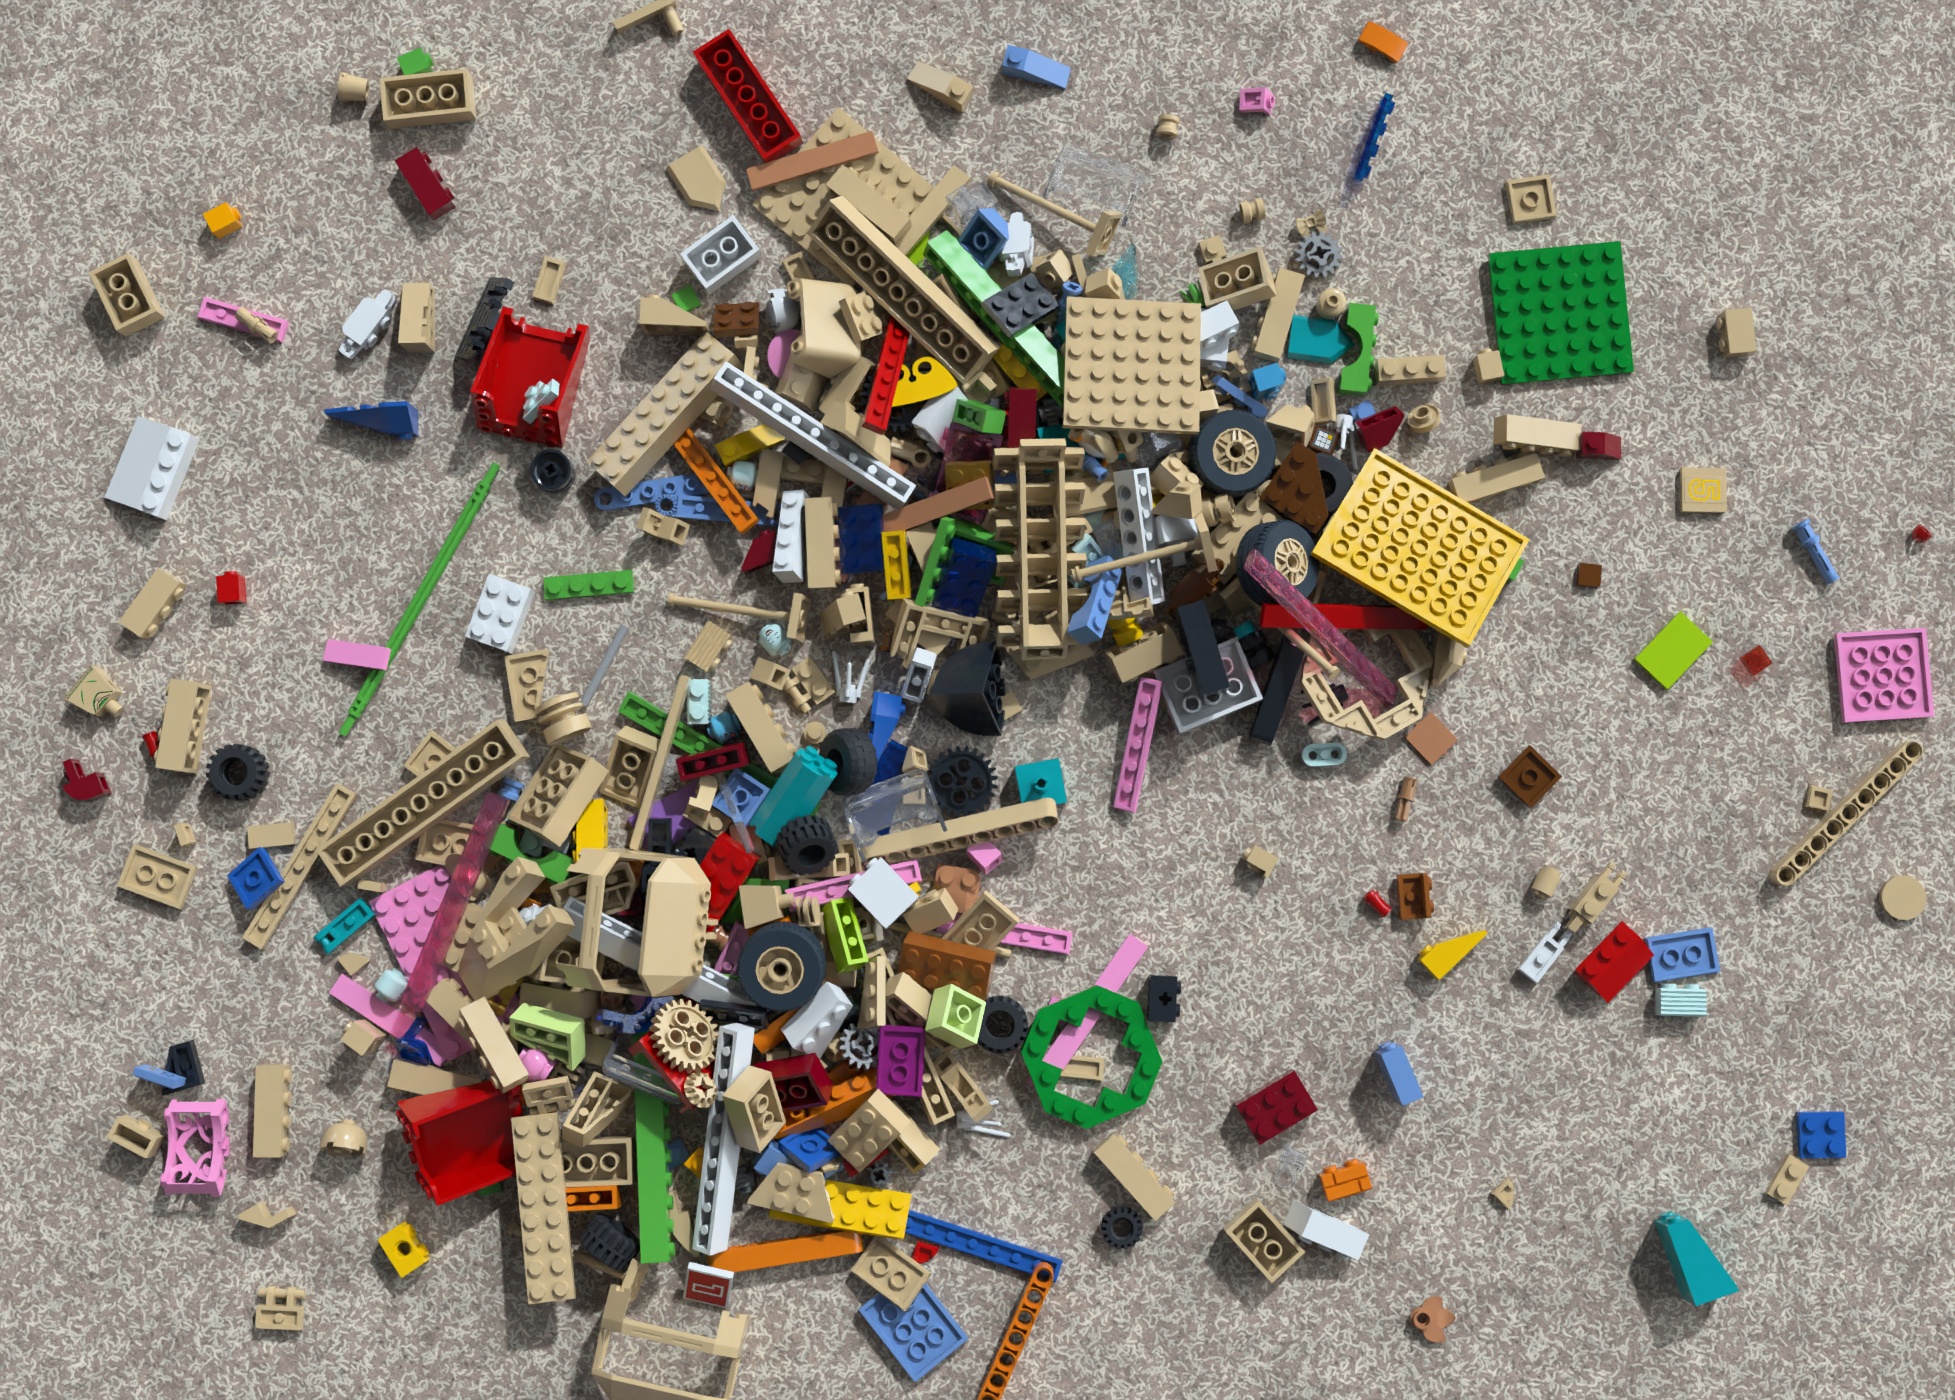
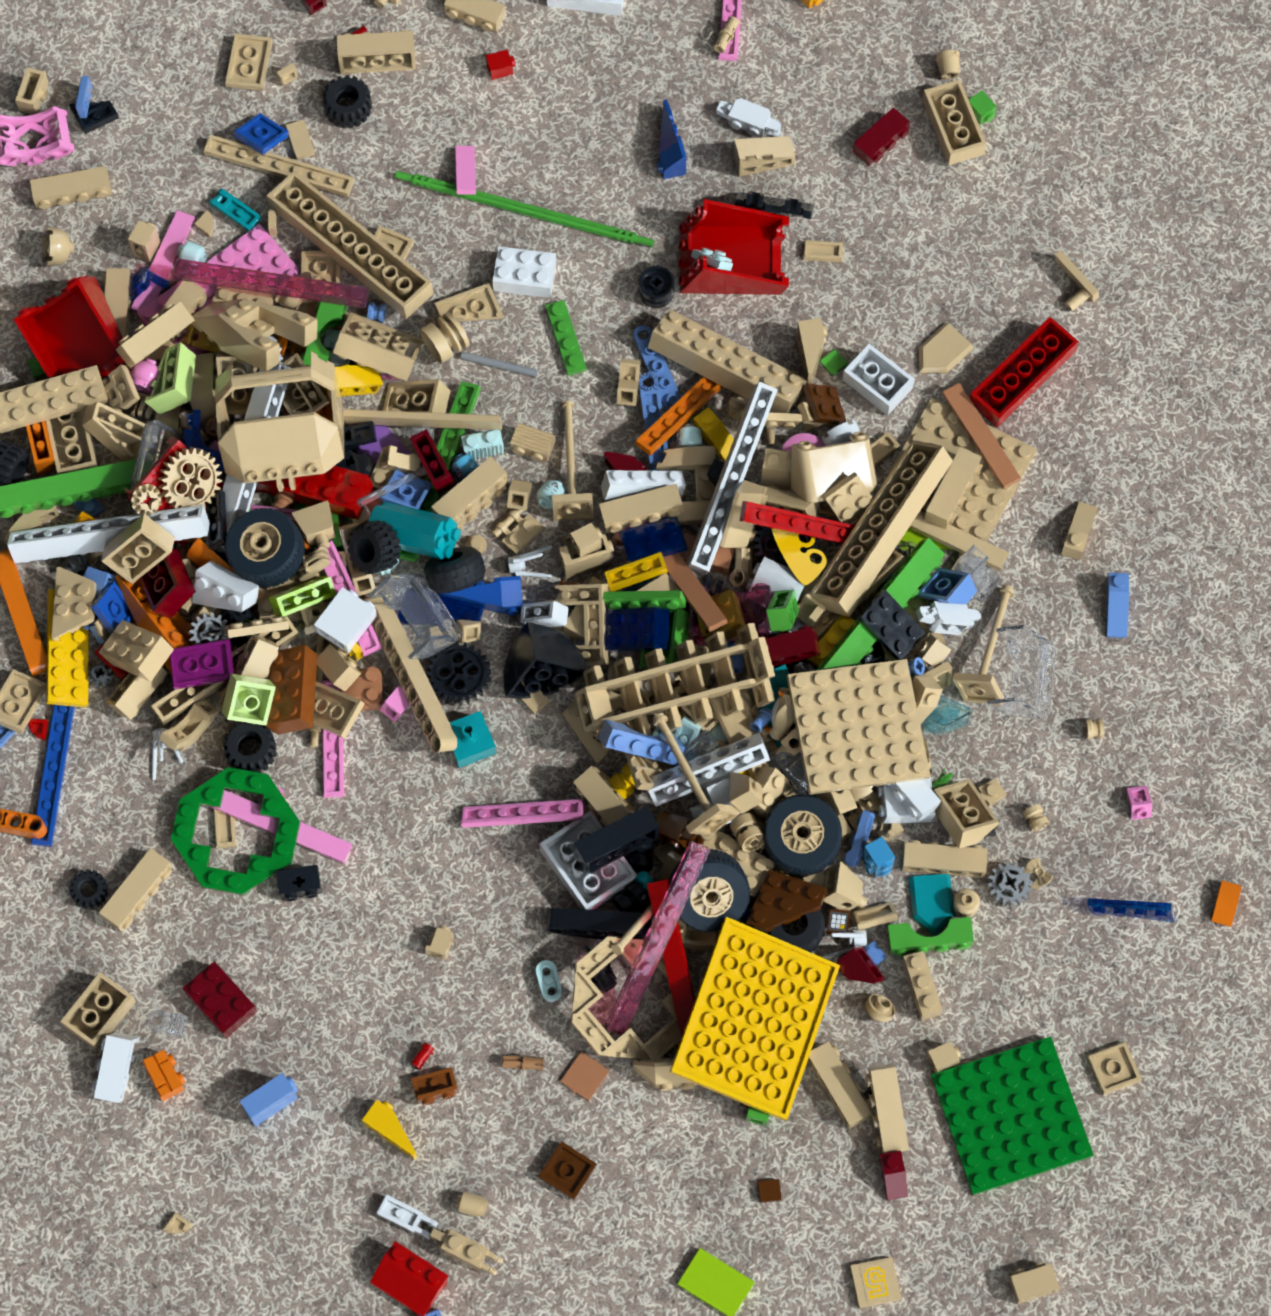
camera: 75 degrees right, 15 degrees down
nougat plate [1410,1296,1456,1343] -> none

